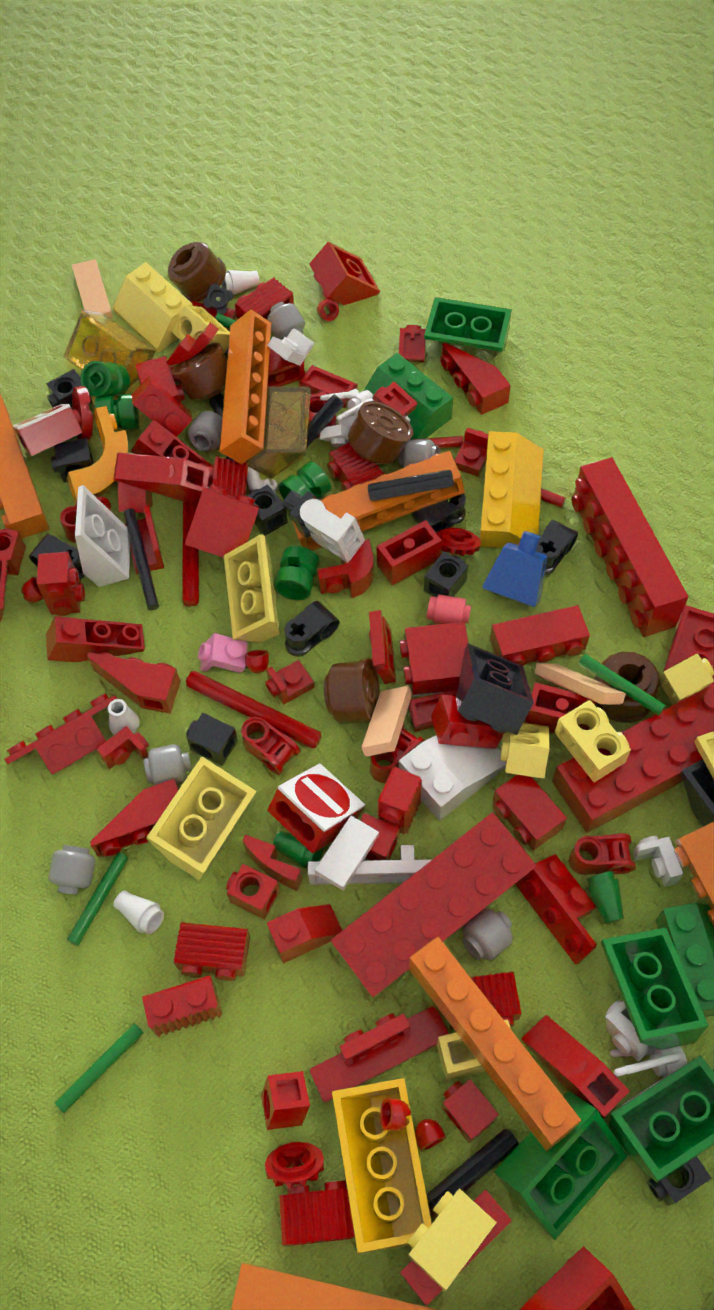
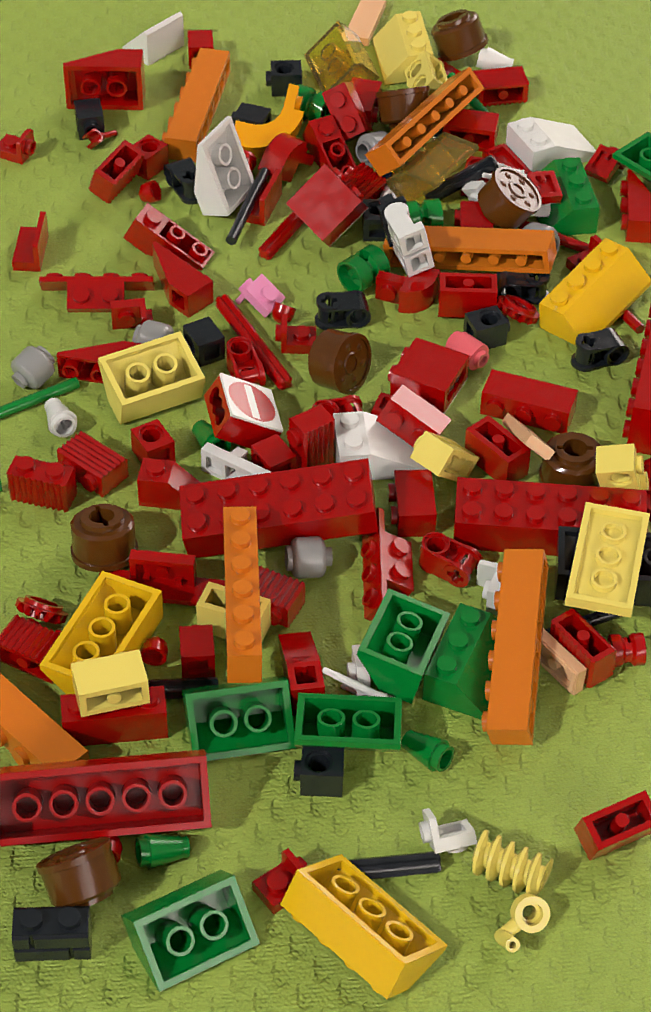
camera: 30 degrees right, 15 degrees down
piece [13,404,83,456] -> none
red brick [37,552,85,616] -> none
red tile [72,386,93,441] -> none
green wheel [80,361,130,398] -> none
white cone [108,699,139,735] -> none
red slope [113,452,210,504] -> none
red slope [166,322,219,366] -> none
black plate [204,284,233,314] -> none
light yellow slope [224,535,280,643] -> none
red slope [243,834,302,891] -> none
red brick [261,1071,310,1130] -> none
light grey head [267,302,305,340] -> none
white bracket [267,329,314,366] -> none
red slope [309,242,380,306] -> none
white tile [315,816,379,891] -> none
red hinge [317,299,339,321] -> none
light nougat tile [361,685,412,756] -> none
black axle [368,470,454,501] -> none
red plate [369,610,396,684] -> none
red hinge [380,1098,411,1131] -> none
black slope [456,643,534,735] -> none
blue torso [482,531,547,607] -> none
light yellow brick [555,700,631,782] -> none
green bar [578,654,666,716] -> none
green cone [586,871,624,924] -> none
none -> reddish brown wheel [70,504,138,572]
none -> white slope [506,117,596,172]

